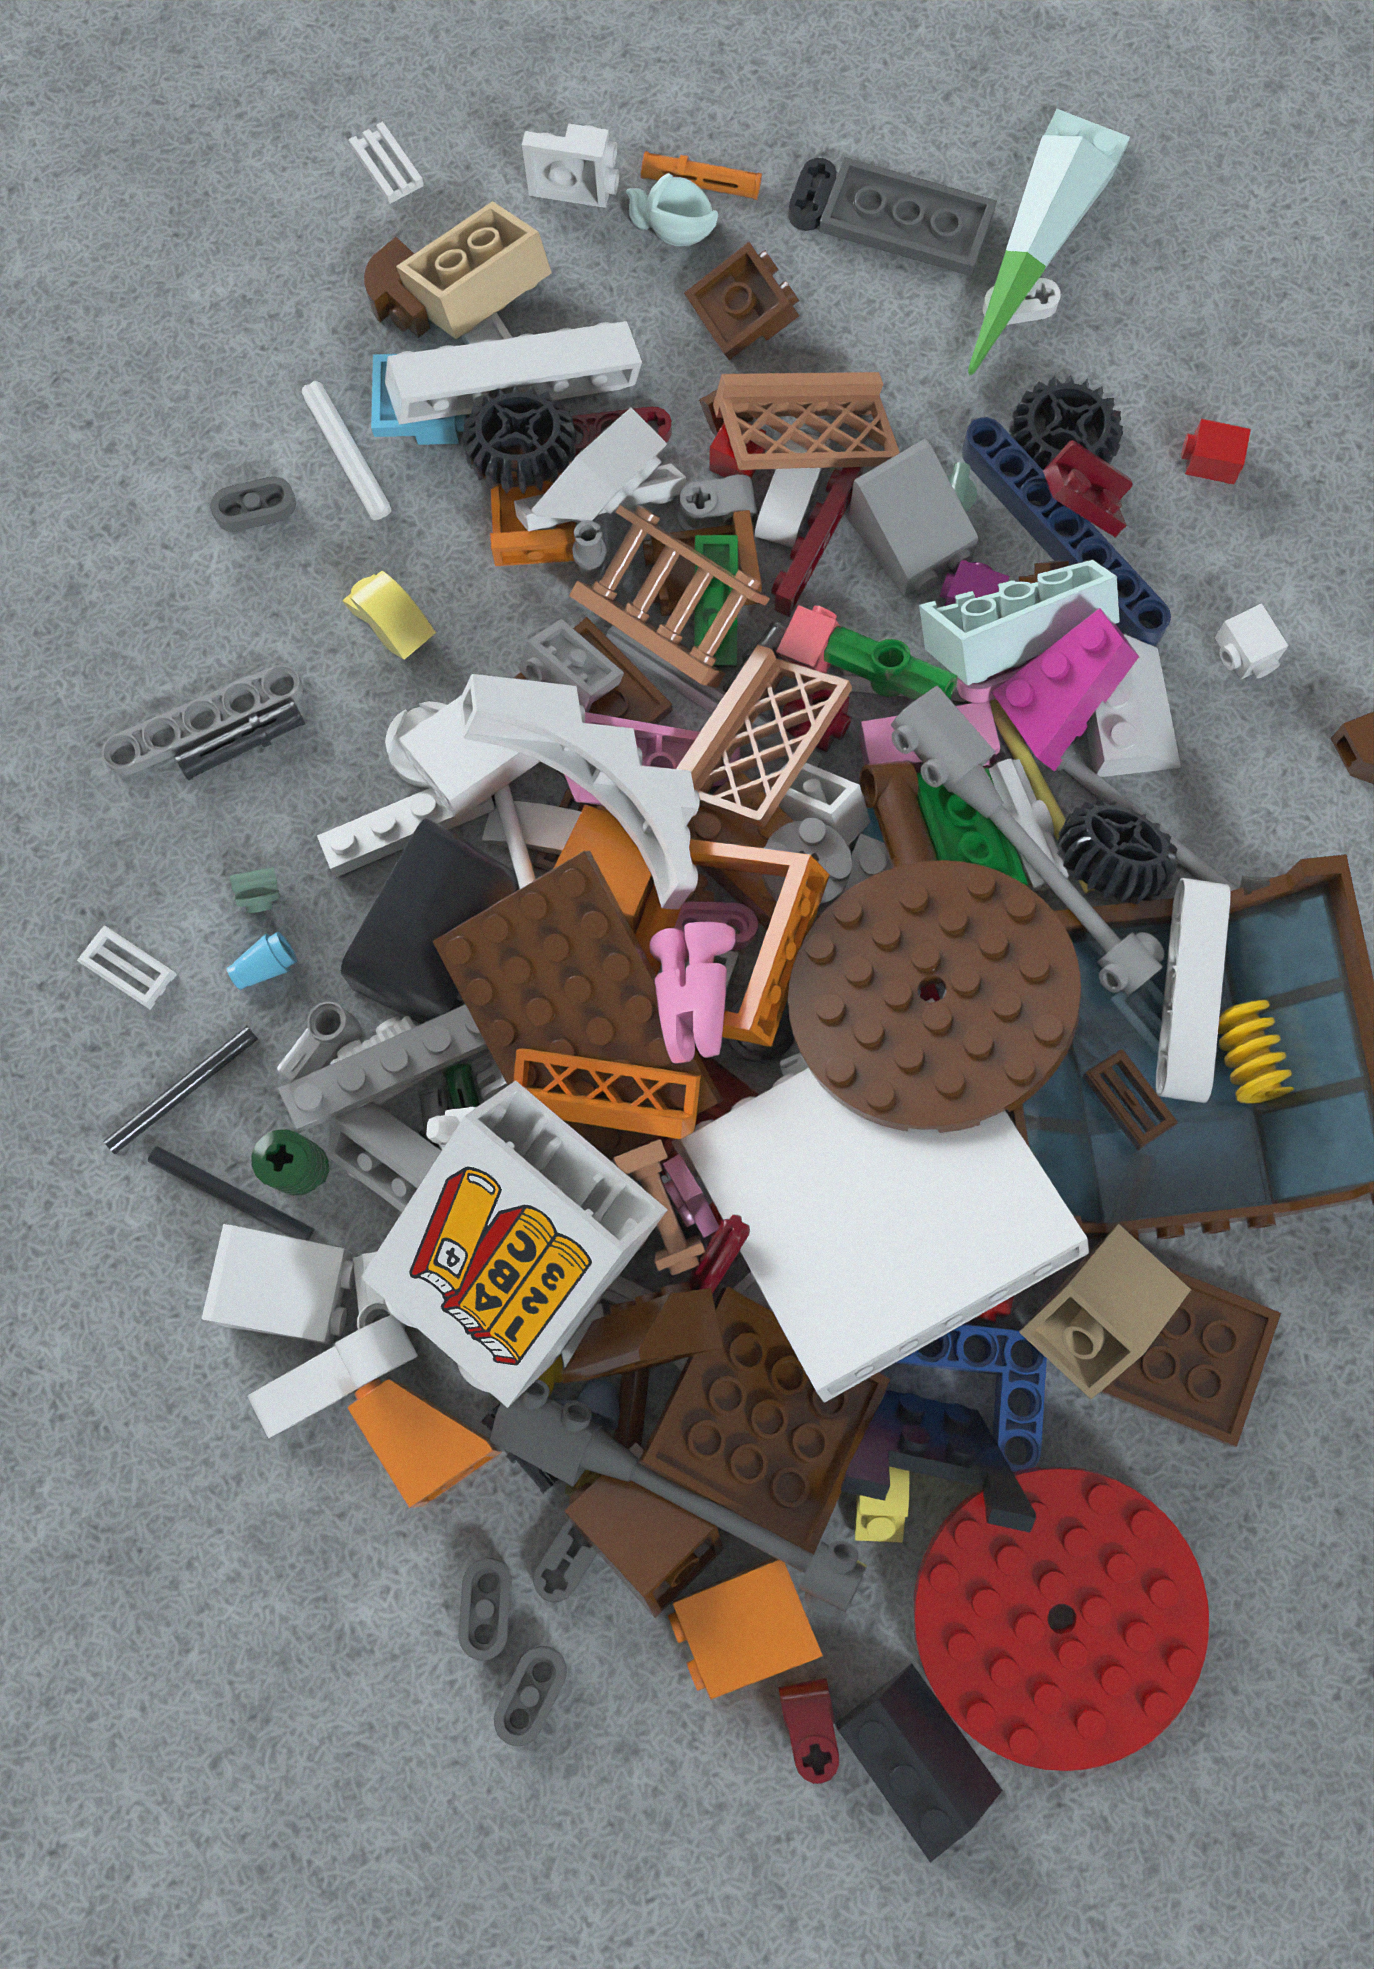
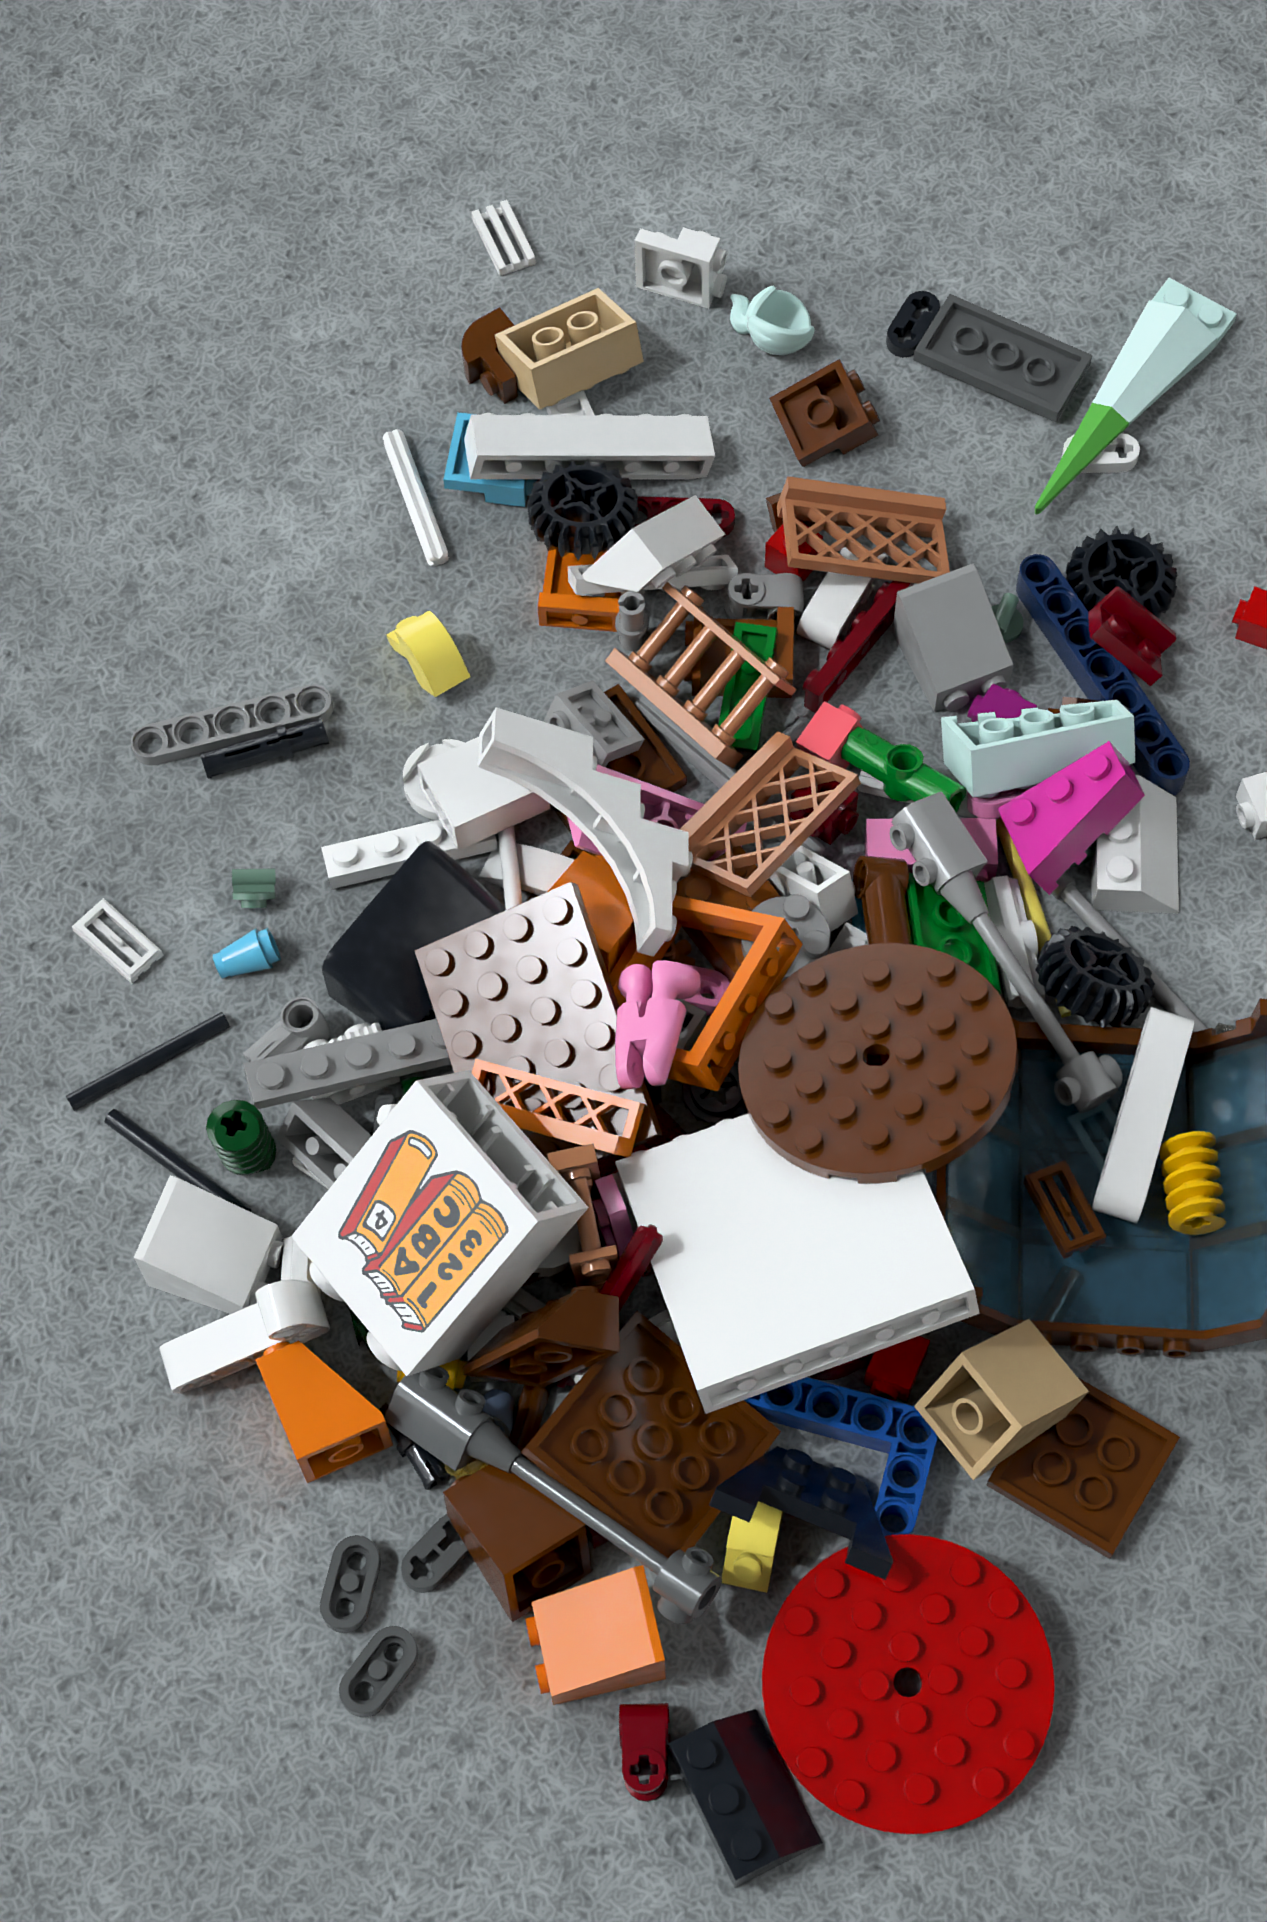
camera: 10 degrees right, 10 degrees down
dark grey plate [210,476,296,532] -> none
orange pin [641,151,762,200] -> none

